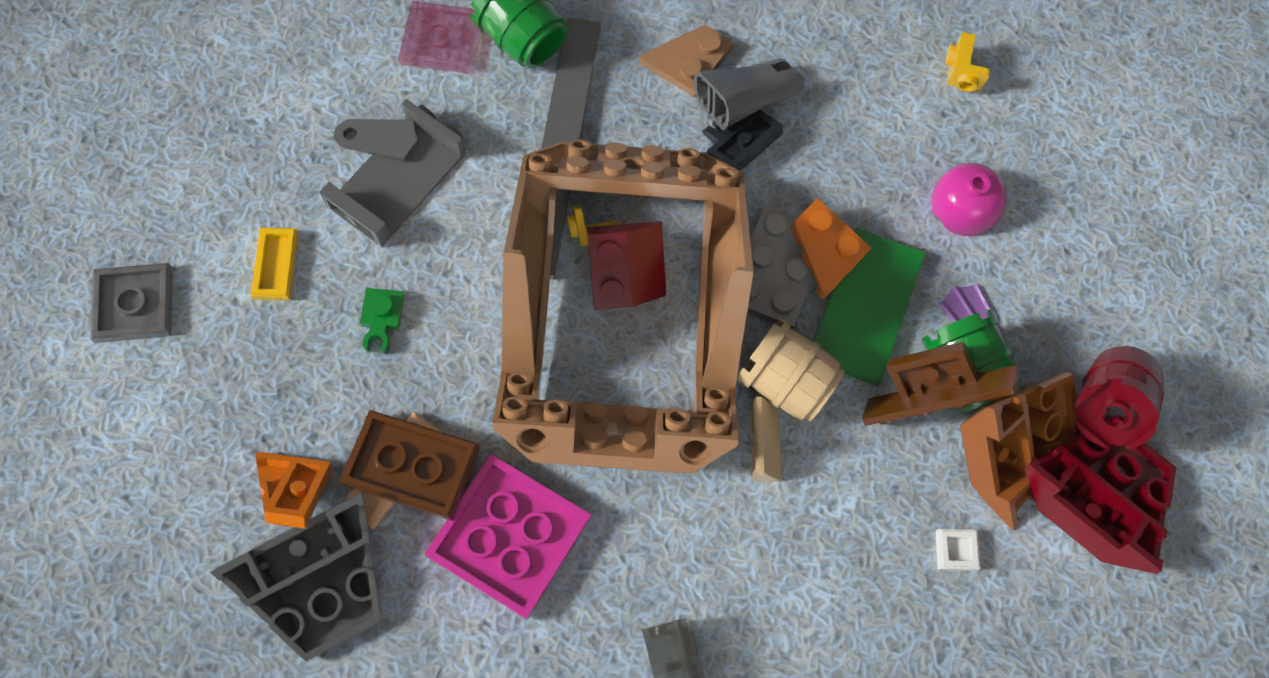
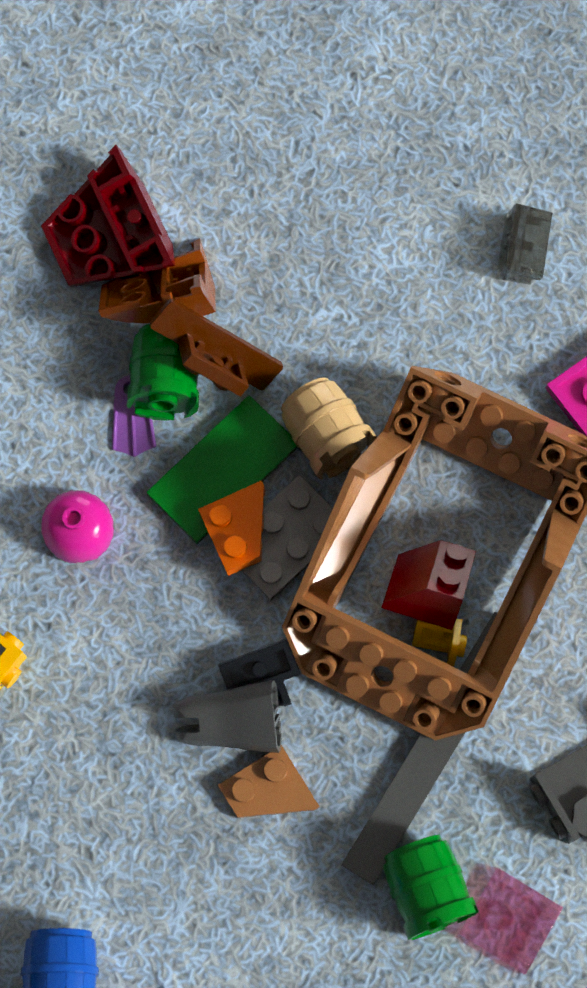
camera: 155 degrees left, 5 degrees up
tan slope [750,397,782,482] -> none
white tile [936,529,981,571] -> none
dark red piece [1074,346,1165,450] -> none

